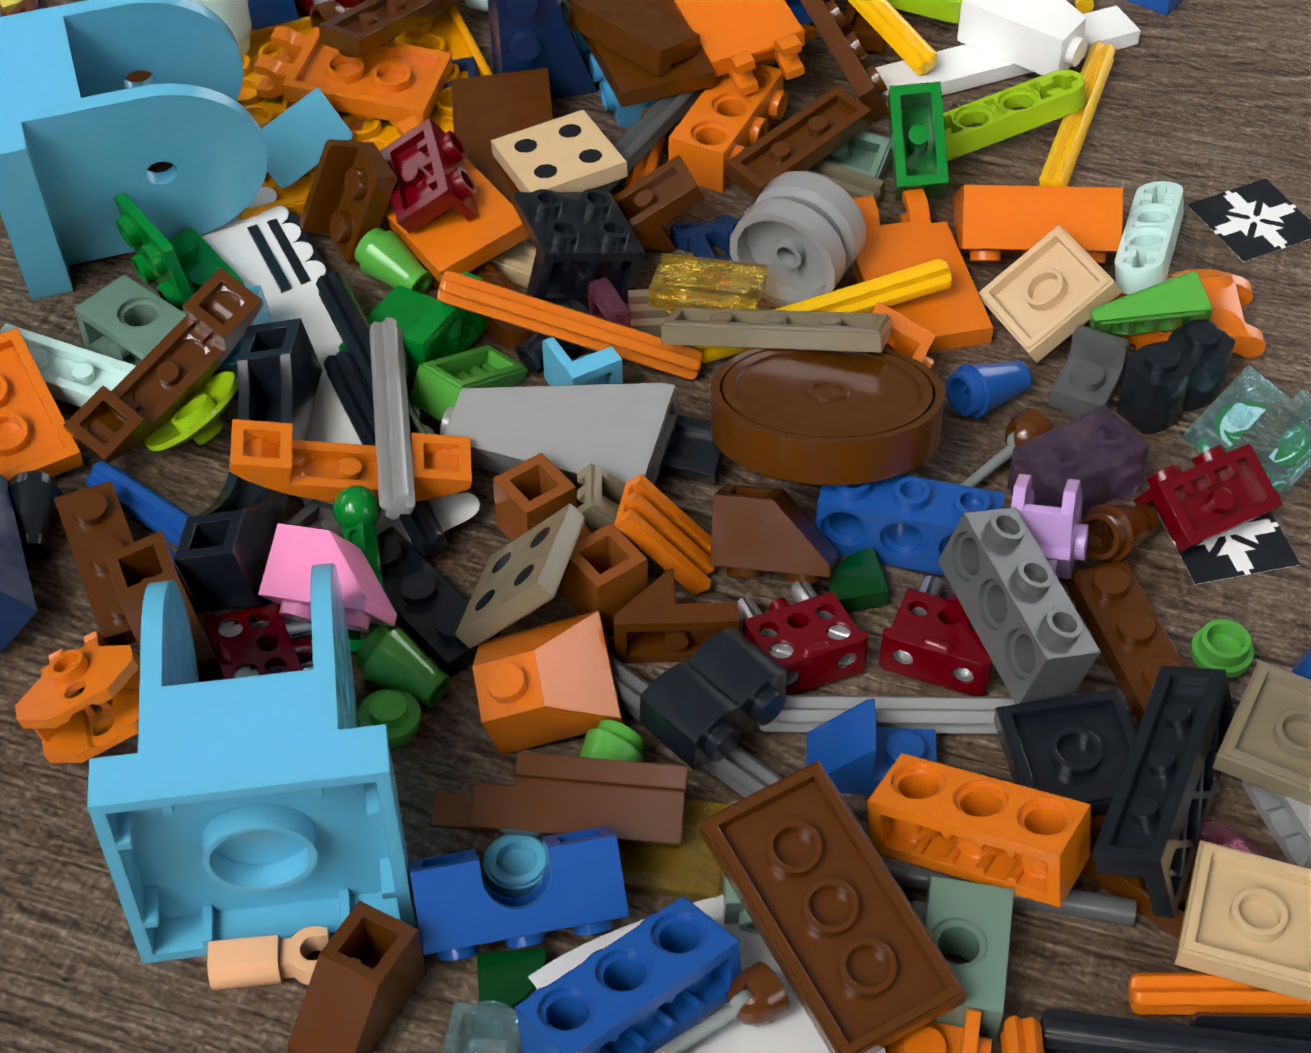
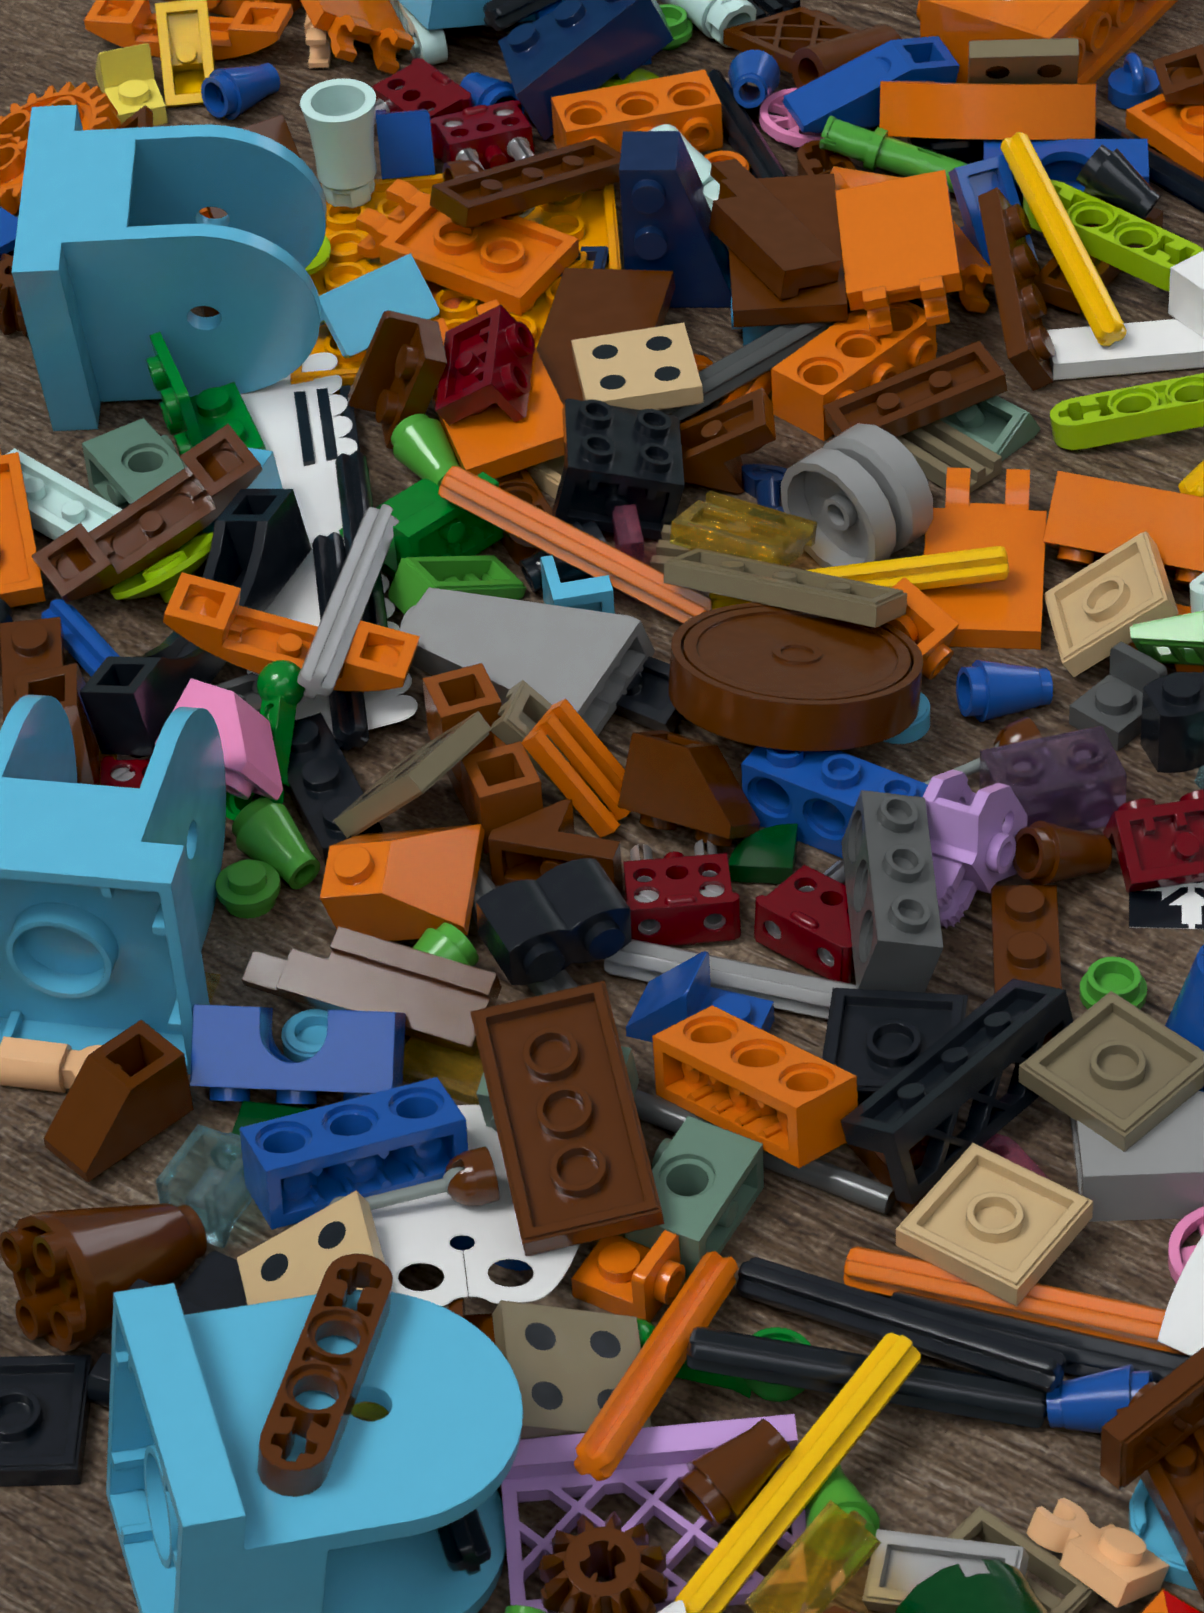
camera: 20 degrees right, 5 degrees down
green brick [887,81,949,201] -> none

